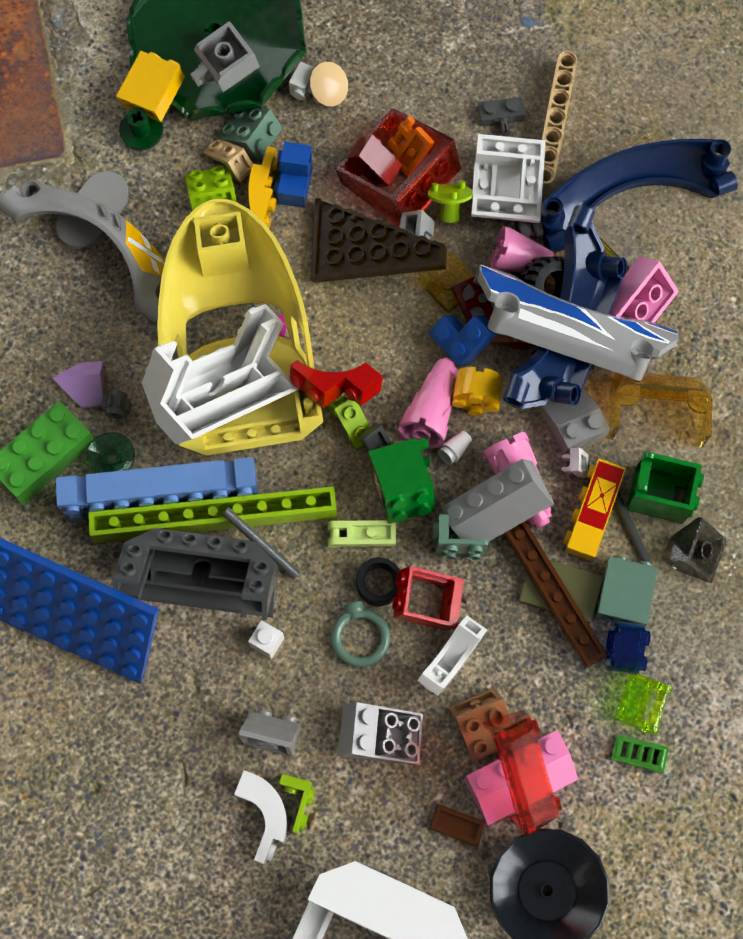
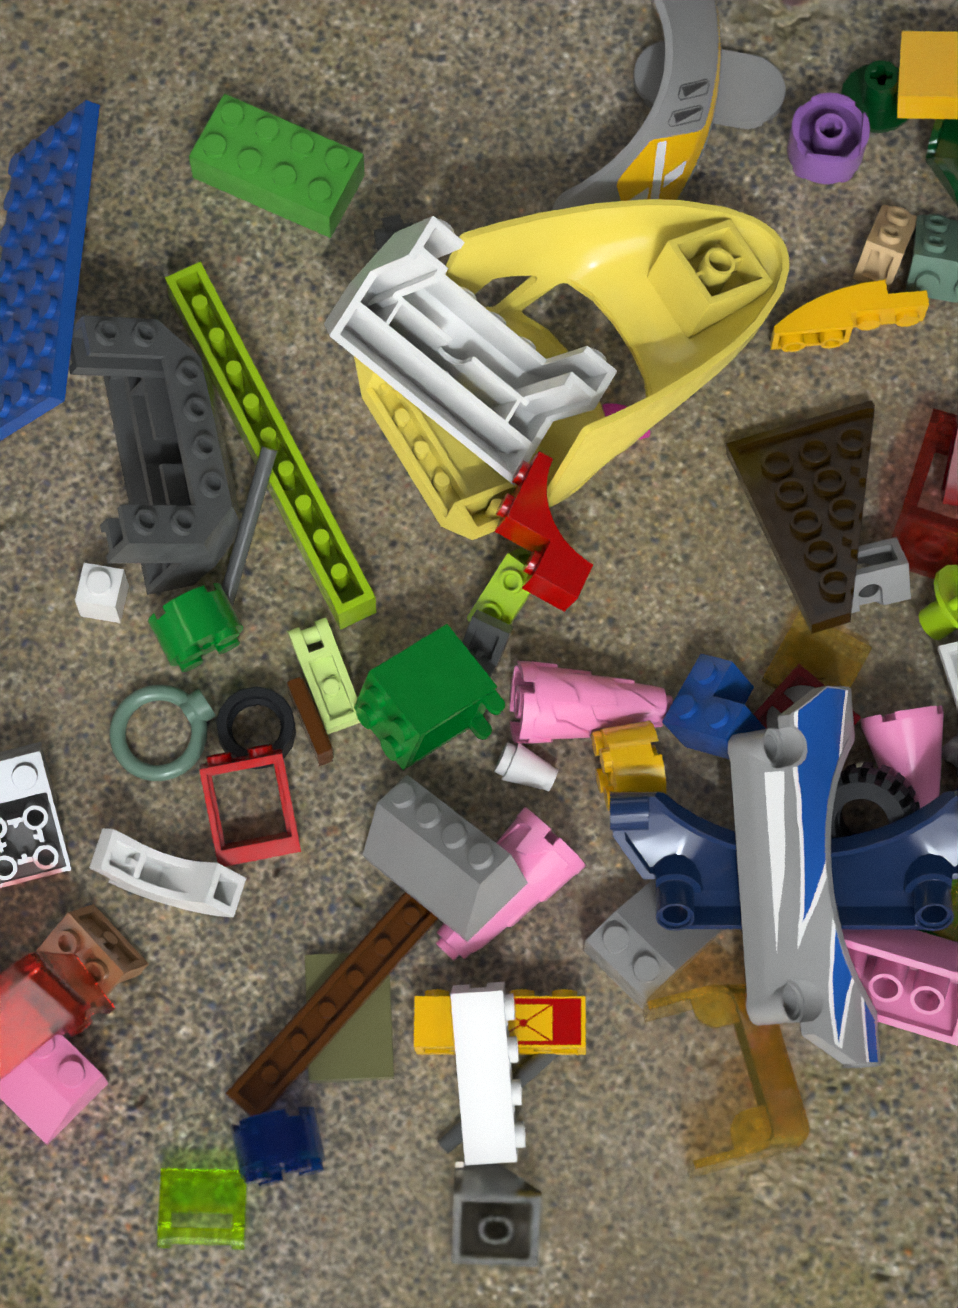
camera: 70 degrees right, 0 degrees up
lavender slope [52,361,105,408] -> none
medium blue brick [56,457,259,522] -> none
clear green dish [86,432,135,473] -> none
lime bracket [185,166,237,211] -> none
blue brick [274,141,313,208] -> none
sand green bracket [432,514,488,560] -> none
white tile [561,447,589,478] -> none
sand green brick [594,555,658,630] -> none
bright green slope [611,735,669,774] -> none
green container [627,451,704,524] -> none
none -> green brick [148,583,244,672]
none -> reddish brown tile [287,677,334,767]
none -> white brick [451,982,526,1165]
none -> medium lavender brick [787,93,870,184]

